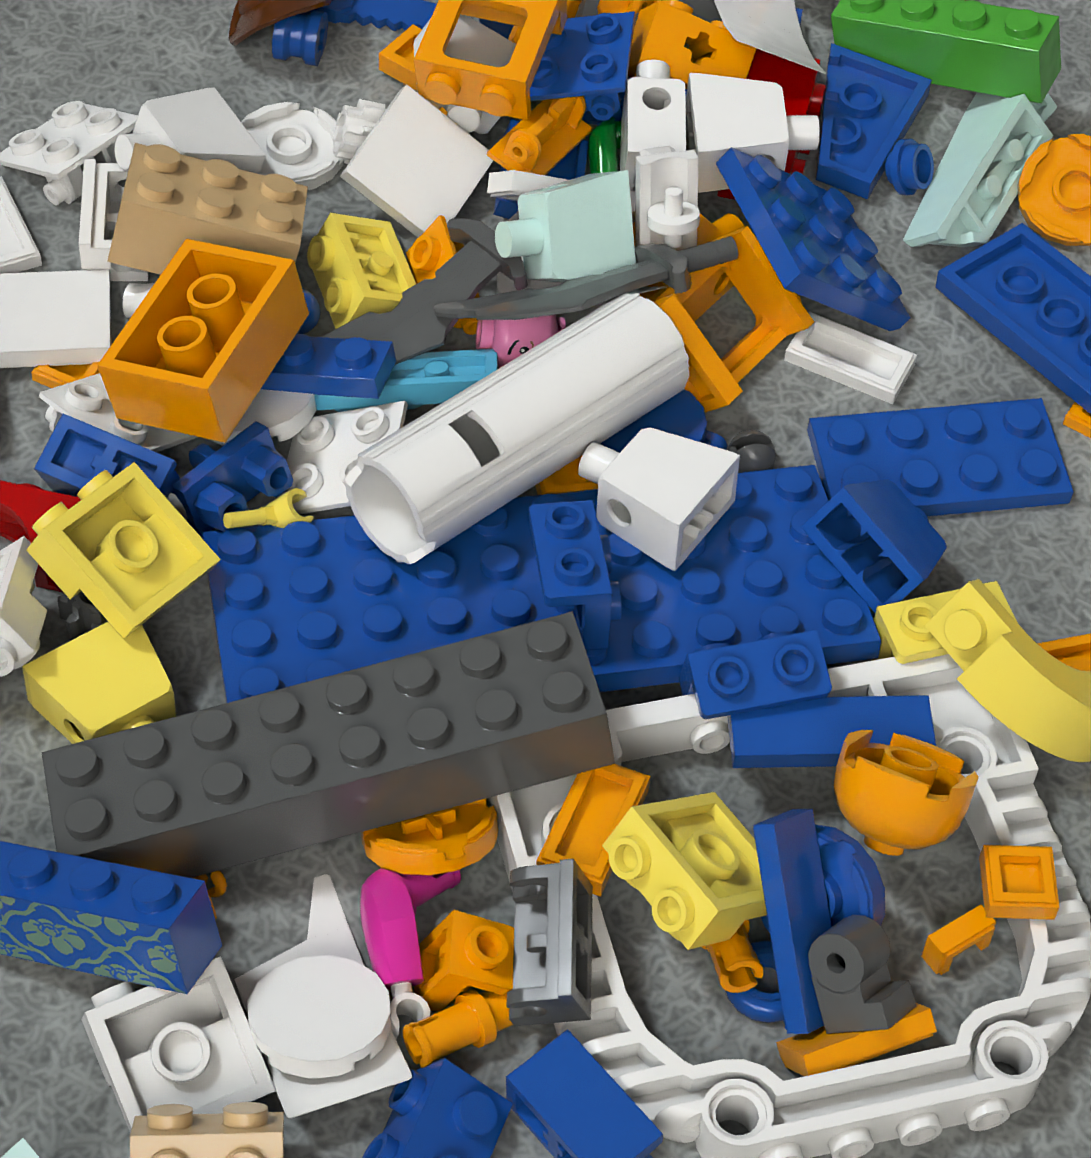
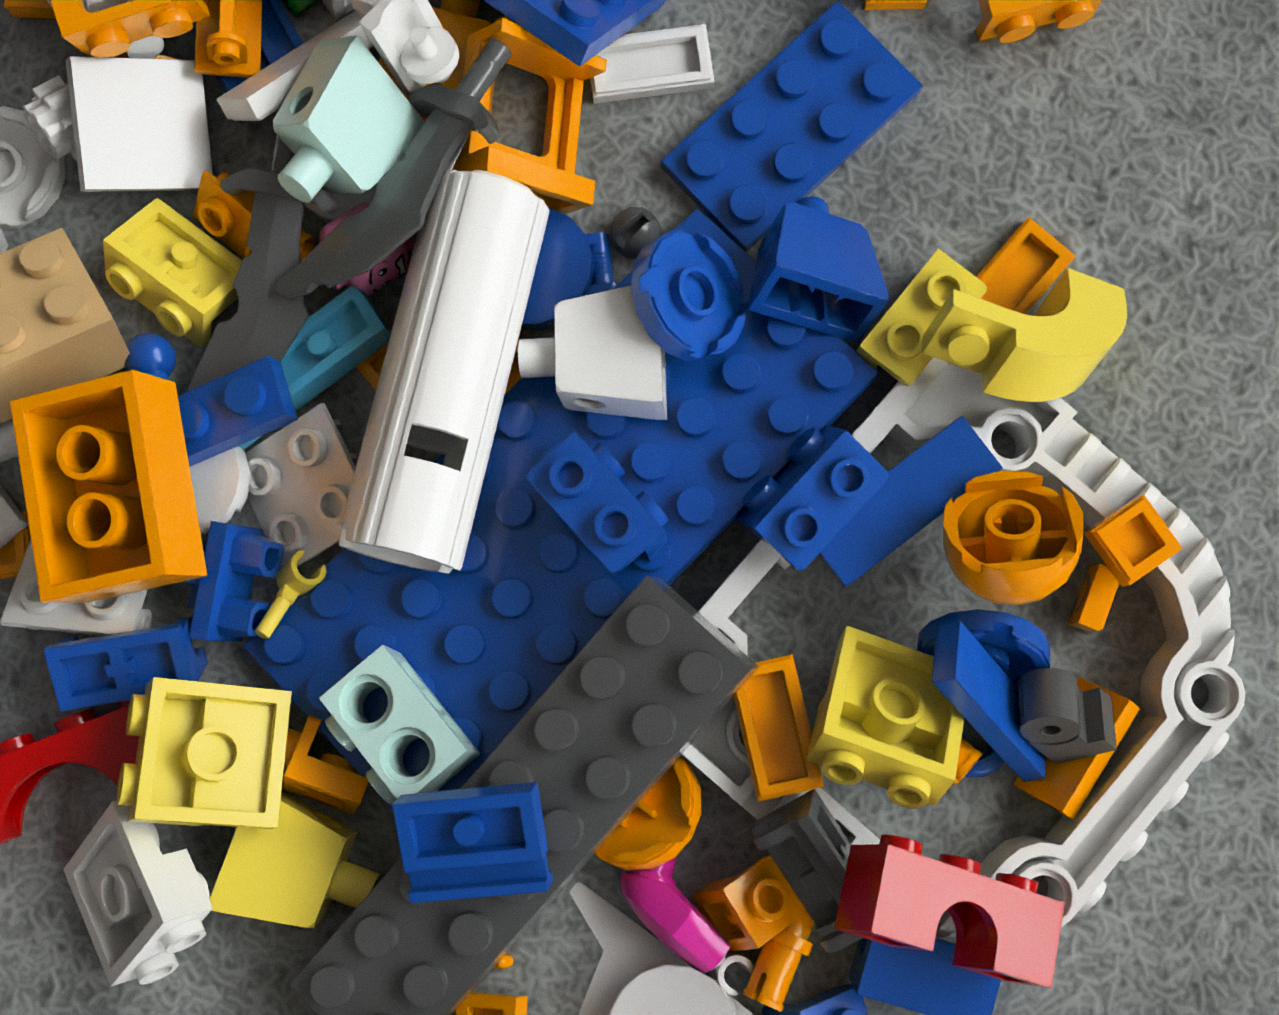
camera: 35 degrees left, 30 degrees up
none -> light orange bracket [282,715,369,815]
none -> light aqua brick [319,645,480,805]
none -> blue plate [392,782,553,903]
none -> blue tile [631,229,746,361]
none -> arch [834,834,1065,988]

